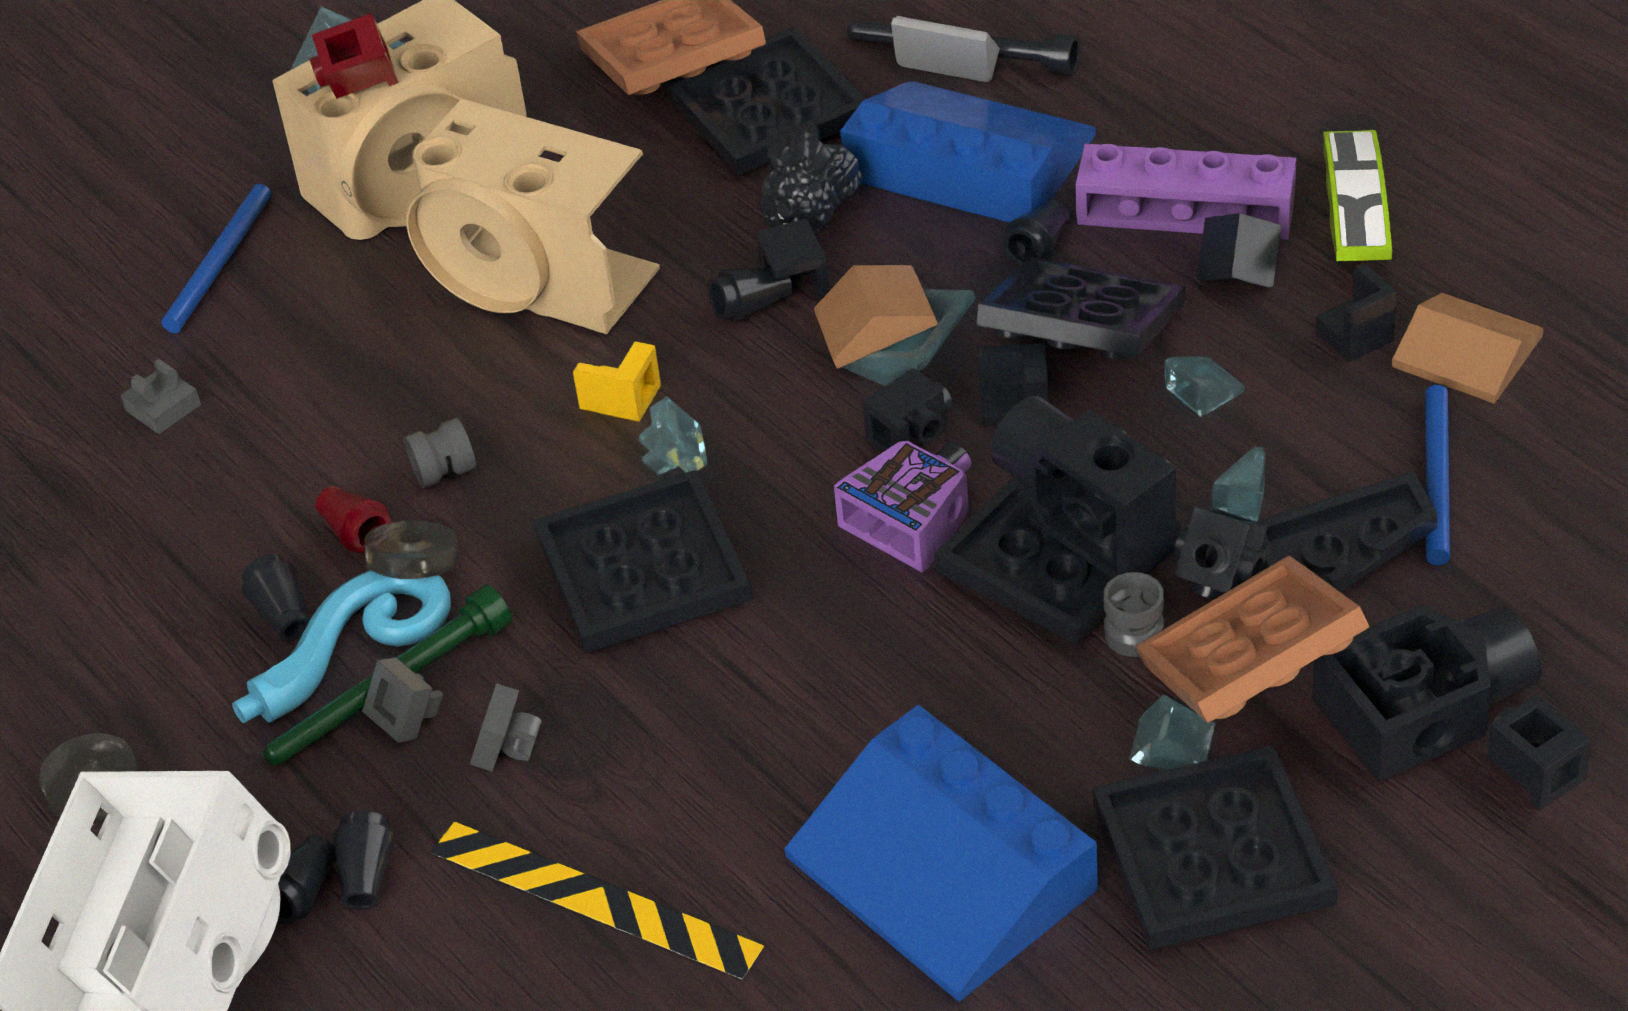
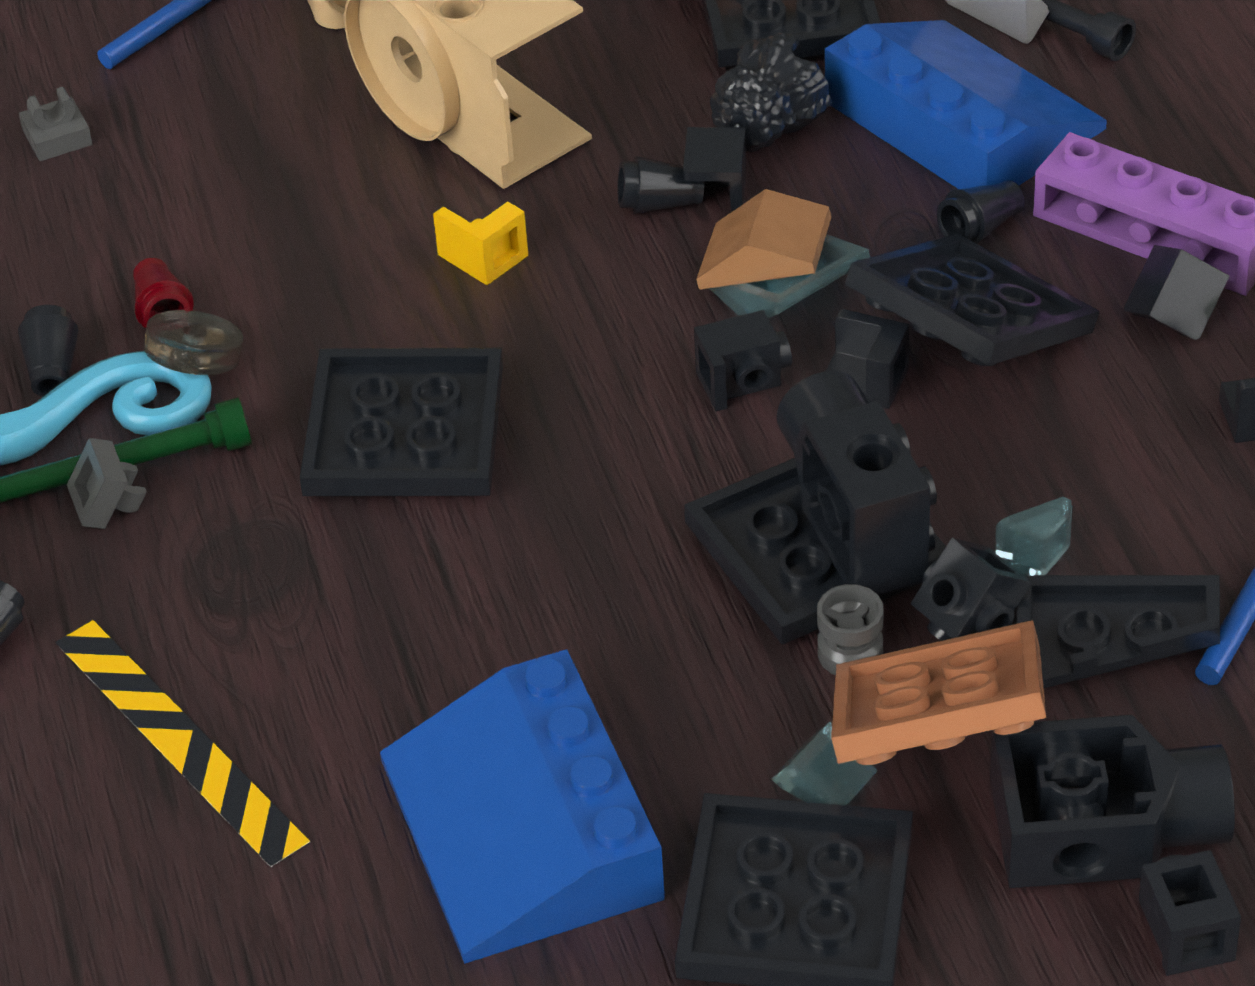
camera: 20 degrees right, 0 degrees up
dark grey wheel [403,417,476,488] -> none
dark grey tile [470,683,542,772] -> none
clear light blue tile [639,396,708,475] -> none
medium lavender torso [834,441,971,573] -> none
clear light blue slope [1165,357,1244,417] -> none

